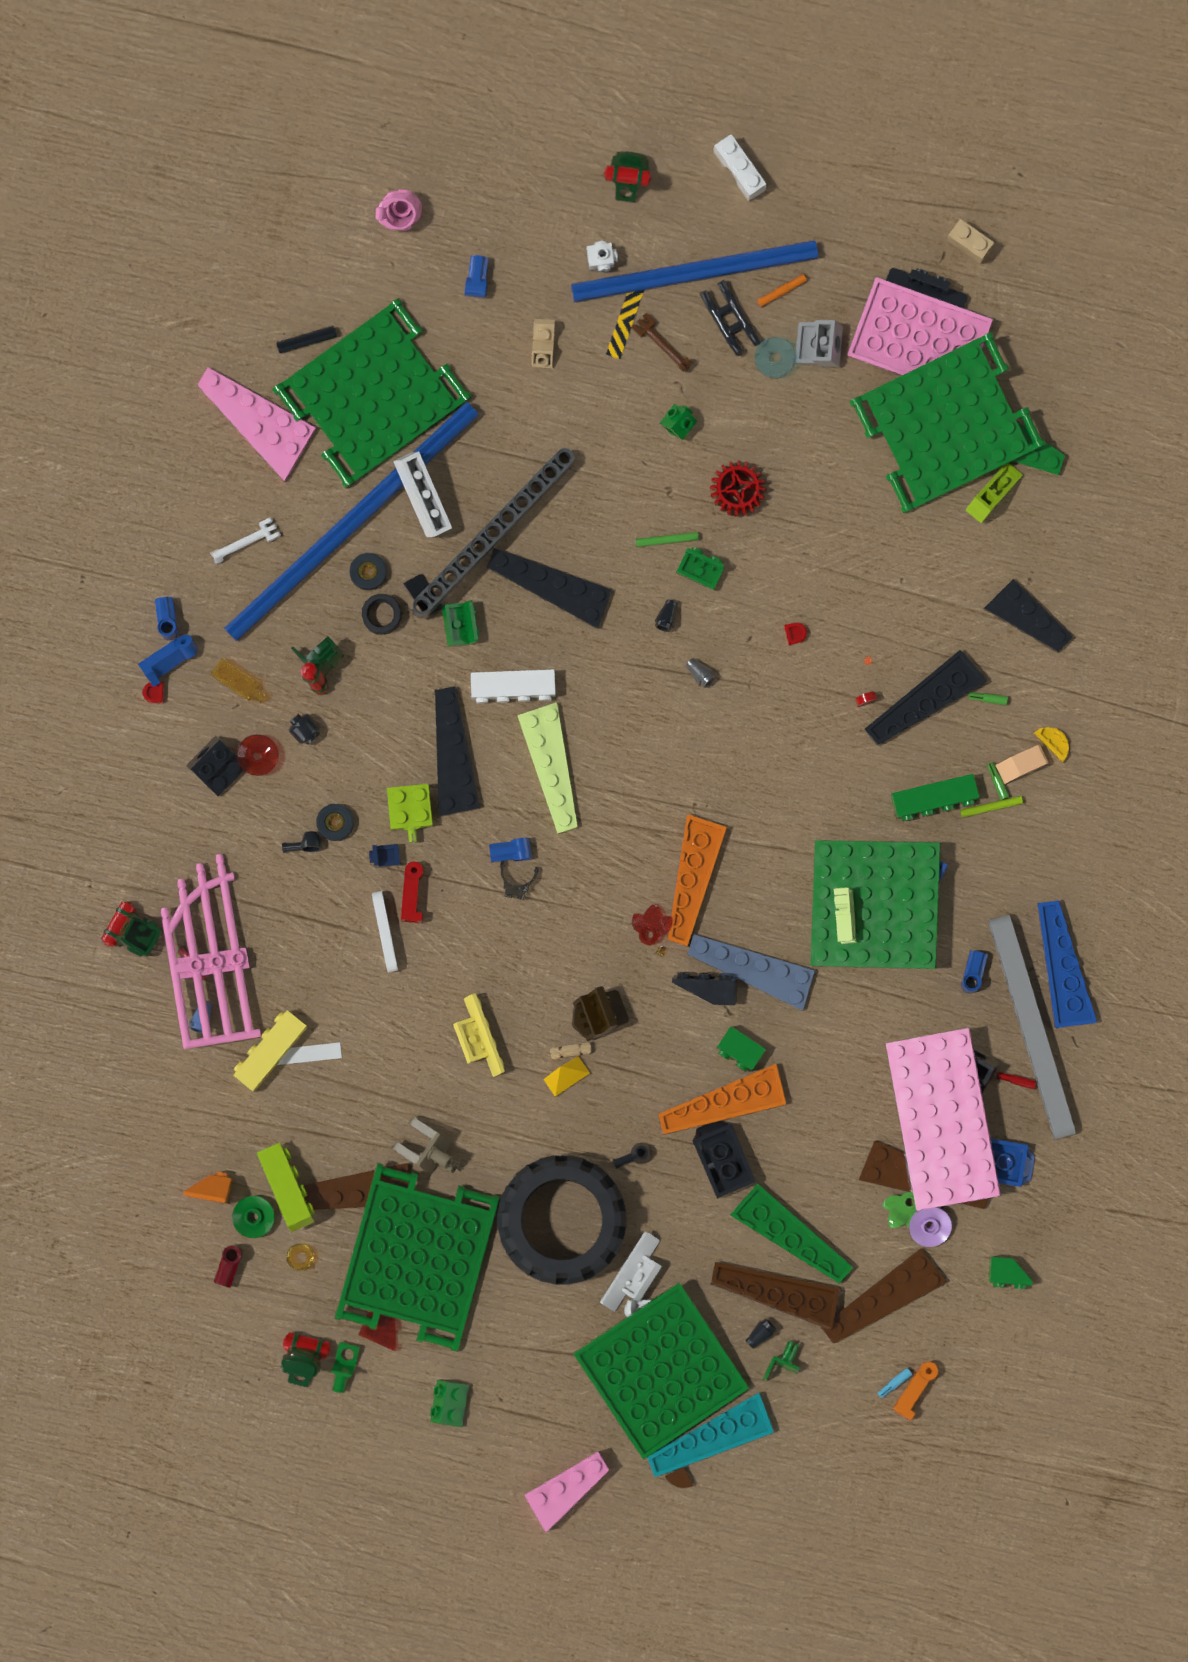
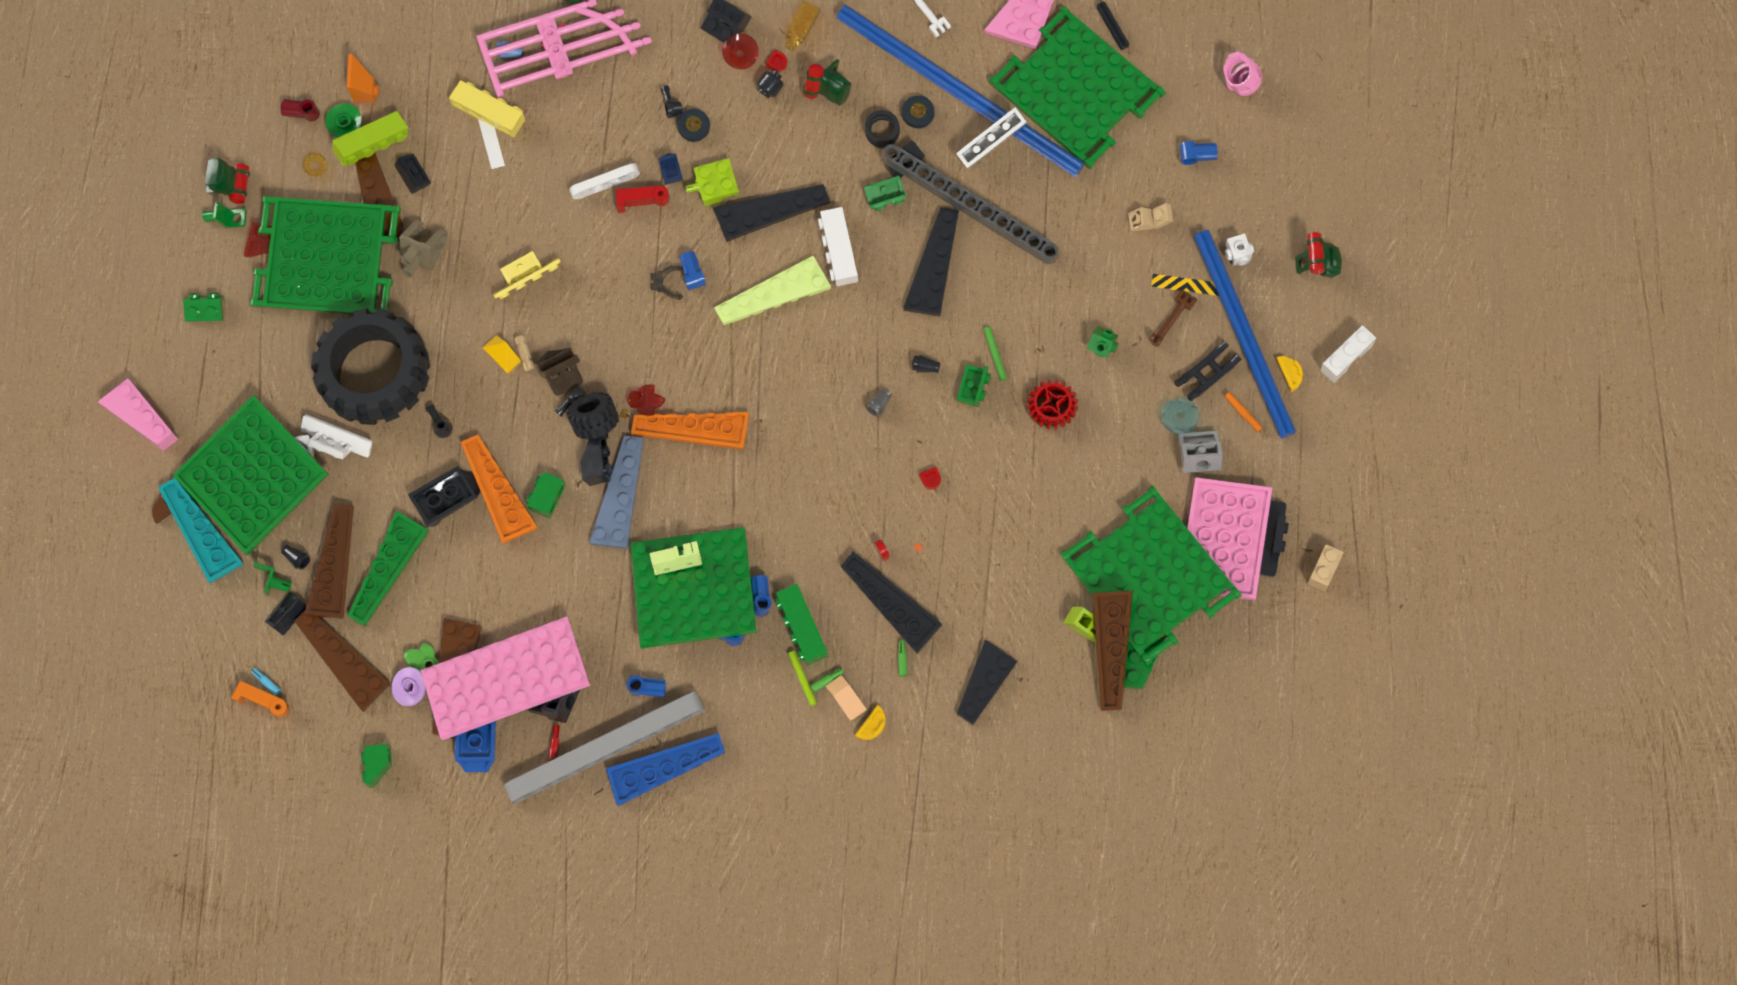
camera: 85 degrees right, 10 degrees down
none -> black slope [265,592,307,635]
none -> black slope [395,154,431,194]
none -> black bar [554,386,586,417]
none -> black tyre [567,392,619,440]
none -> blue piece [751,575,772,617]
none -> red tile [766,50,788,72]
none -> reddish brown wing [1093,591,1133,711]
none -> yellow tile [1276,356,1303,392]

